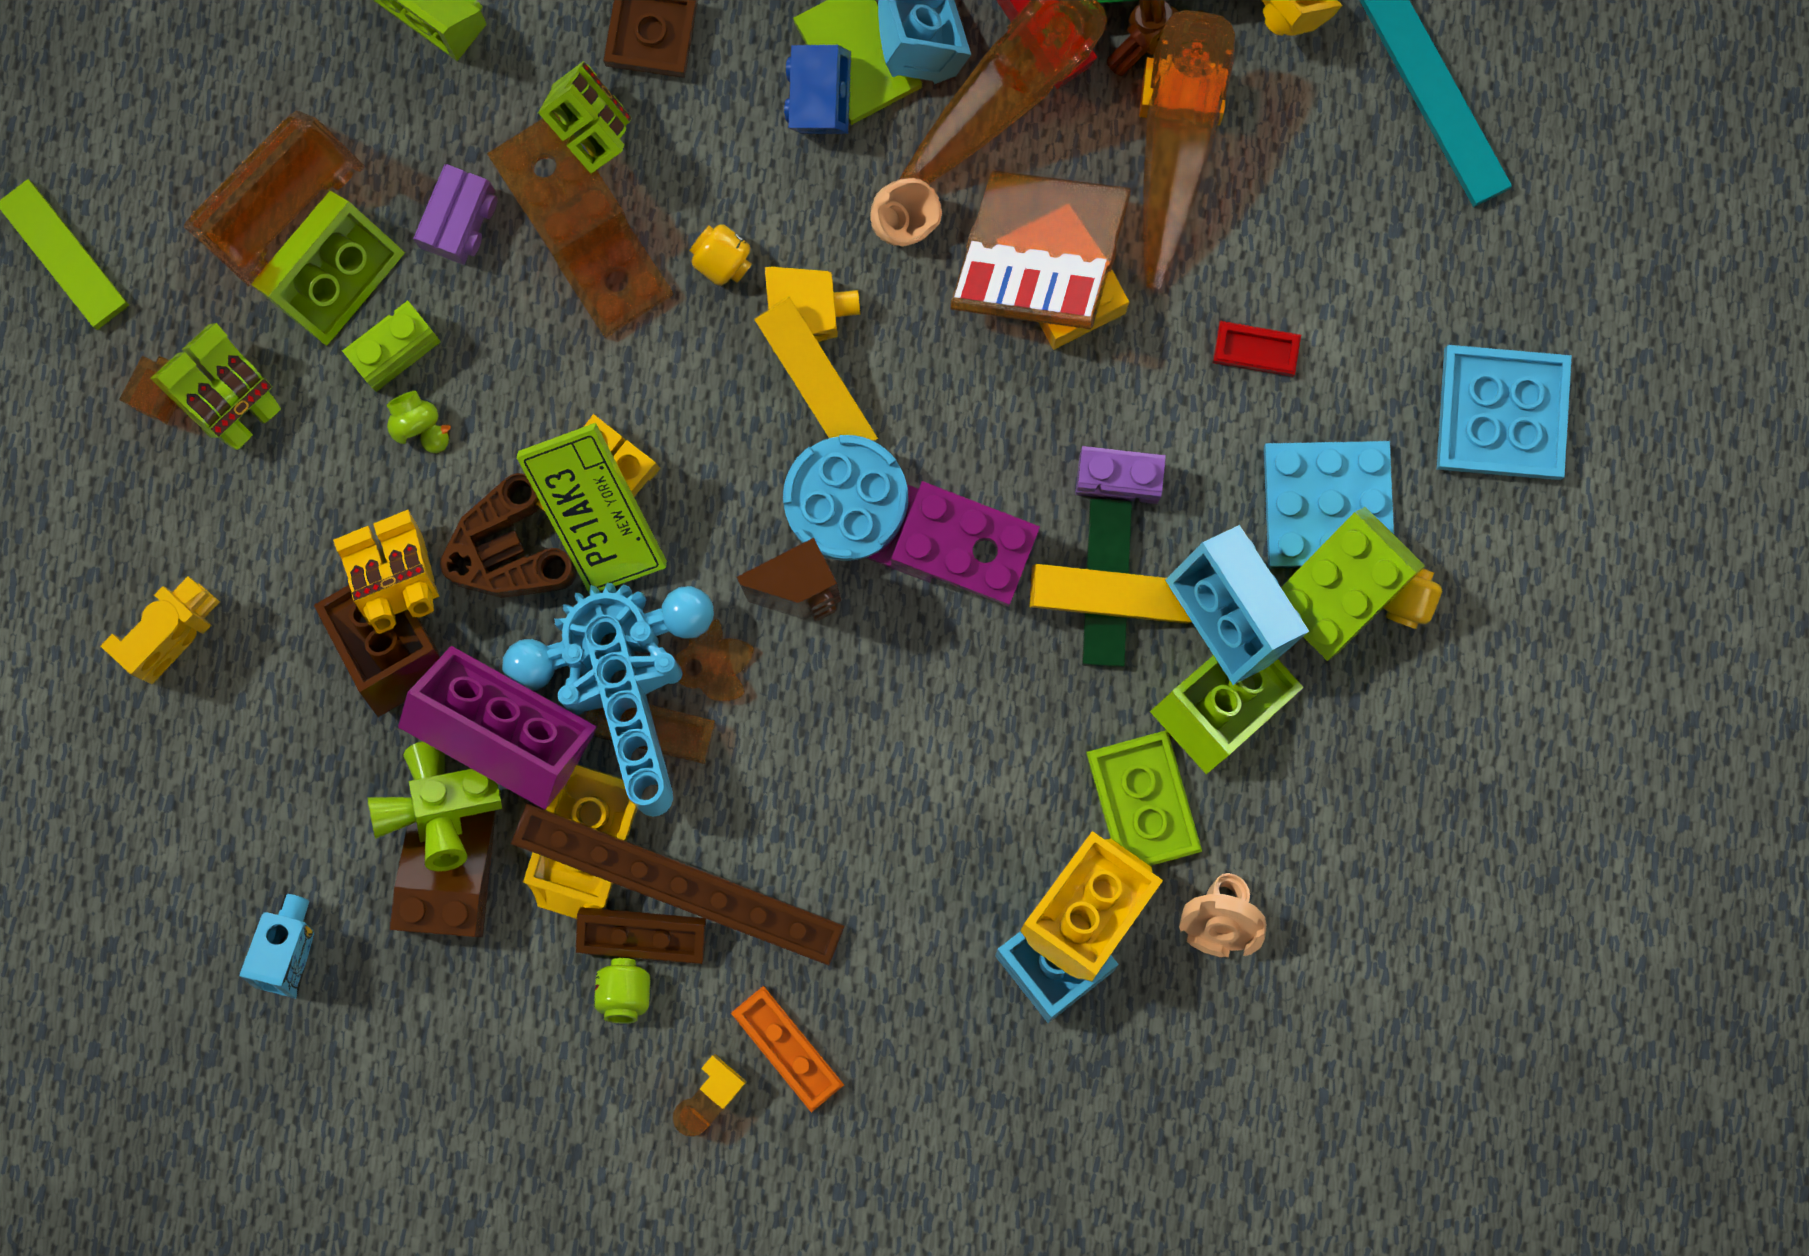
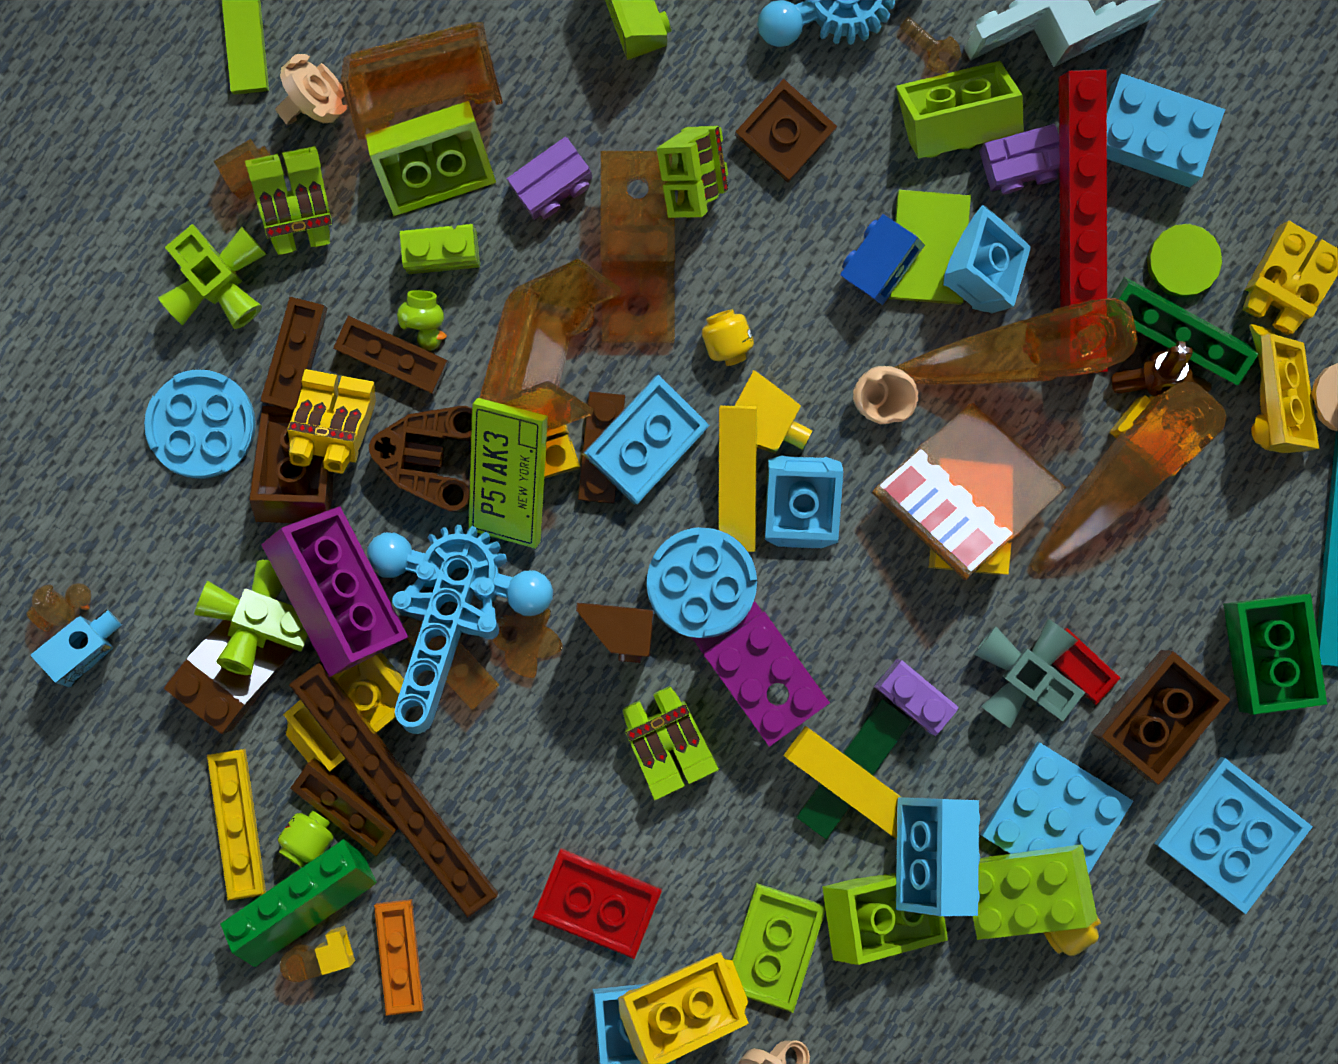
camera: 30 degrees right, 5 degrees up
yellow hips [100,576,220,684] -> none
none -> clear orange animal [26,583,92,632]
none -> medium azure tile [144,370,256,479]
none -> lime brick [158,224,267,329]
none -> yellow tile [207,749,266,901]
none -> green brick [220,839,377,967]
none -> reddish brown plate [260,297,328,411]
none -> light nougat tile [275,54,347,125]
none -> reddish brown plate [333,316,449,395]
none -> clear orange windscreen [480,258,621,429]
none -> red tile [533,848,662,959]
none -> reddish brown plate [578,391,626,504]
none -> medium azure tile [583,375,710,505]
none -> lime hips [622,686,719,800]
none -> medium azure slope [765,455,844,548]
none -> sand green brick [973,619,1085,729]
none -> reddish brown brick [1091,650,1231,785]
none -> green brick [1223,593,1327,715]

